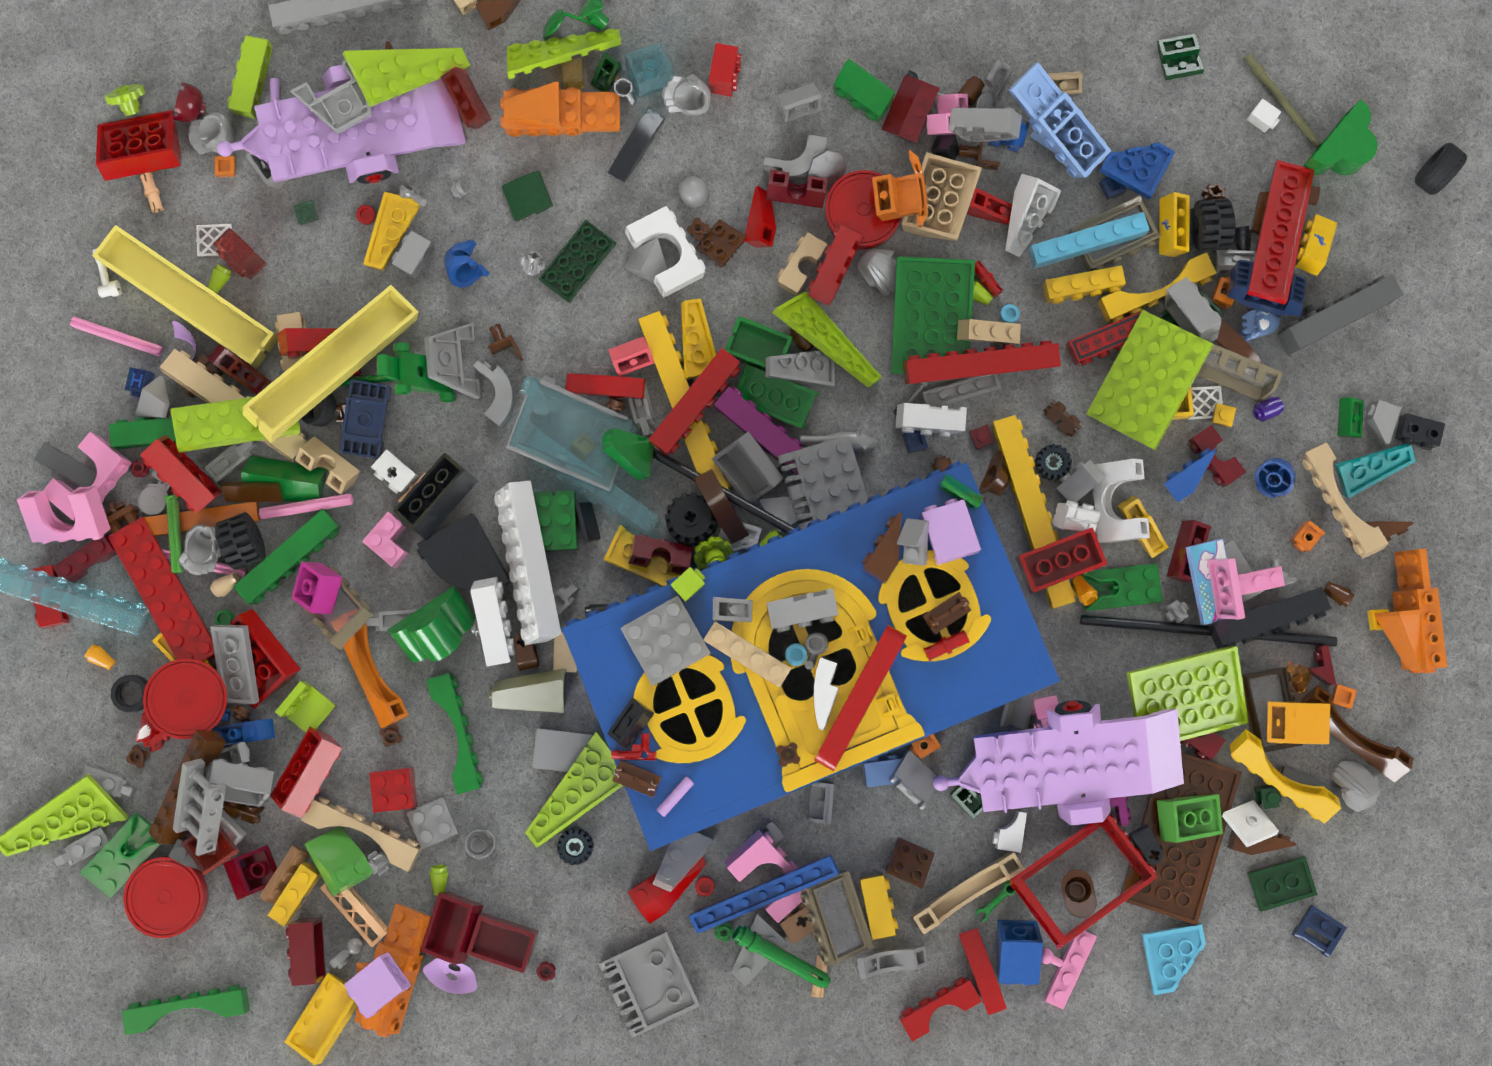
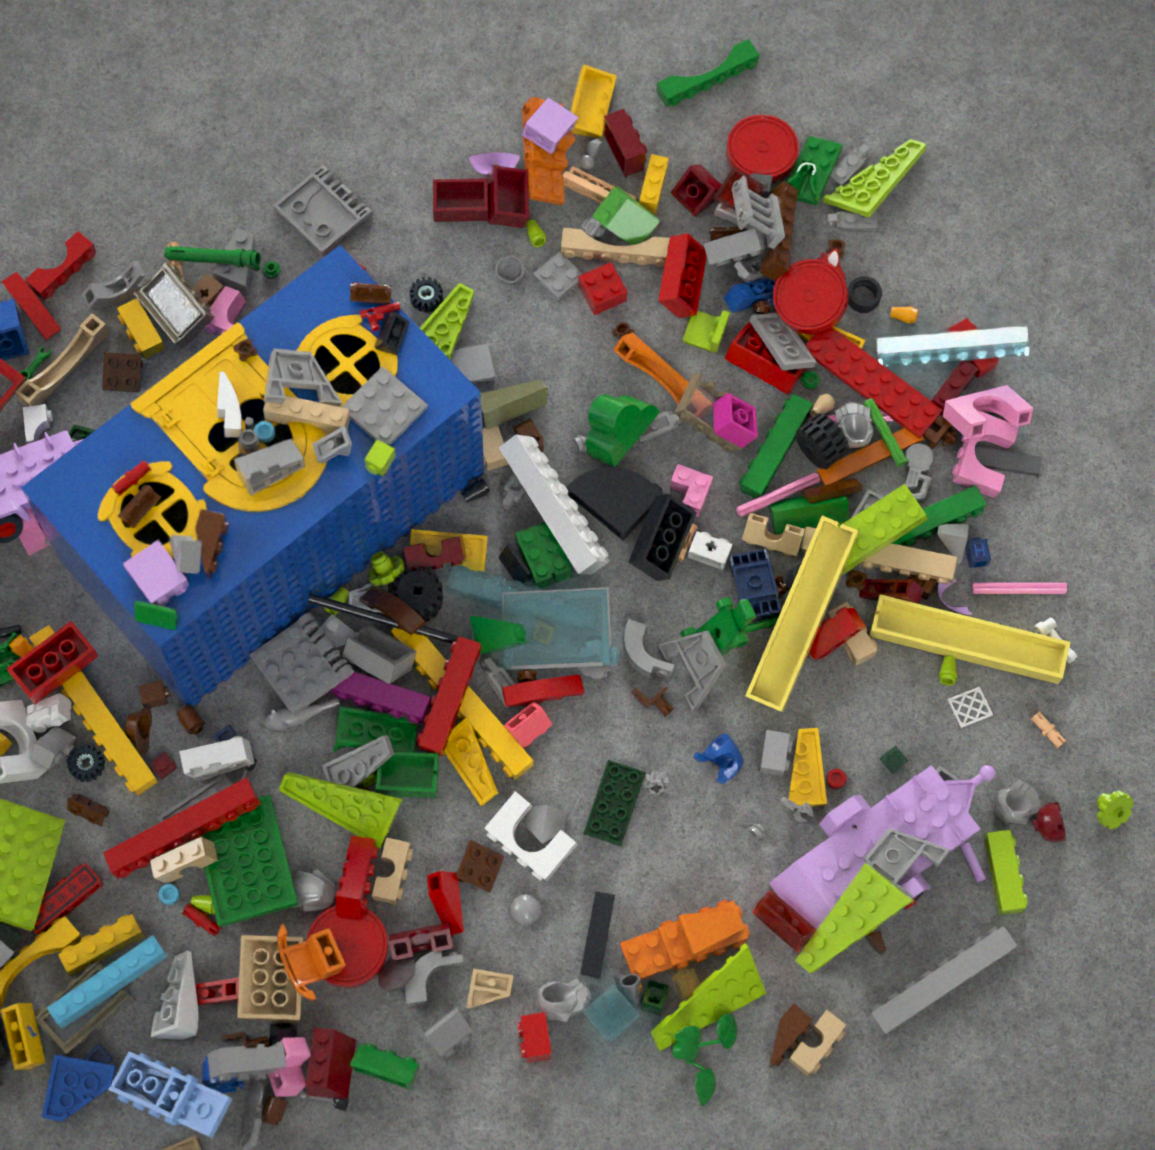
camera: 155 degrees right, 15 degrees down
red slope [96,110,181,181] -> none
dark red plate [130,459,150,477] -> none
red brick [140,435,222,513] -> none
clear red brick [213,227,267,280] -> none
orange plate [215,156,236,177] -> none
medium nougat plate [259,845,309,904] -> none
green arch [426,673,484,795] -> none
white brick [471,577,515,666] -> none
dark green slope [501,171,553,222] -> none
dark red plate [536,961,556,981] -> none
lavender piece [656,776,694,817] -> none
reddish brown plate [687,217,710,240] -> none
blue plate [689,854,840,934] -> none
red beam [814,625,907,771] -> none
none -> light grey wing [264,349,342,407]
none -> tan wing [466,969,514,1008]

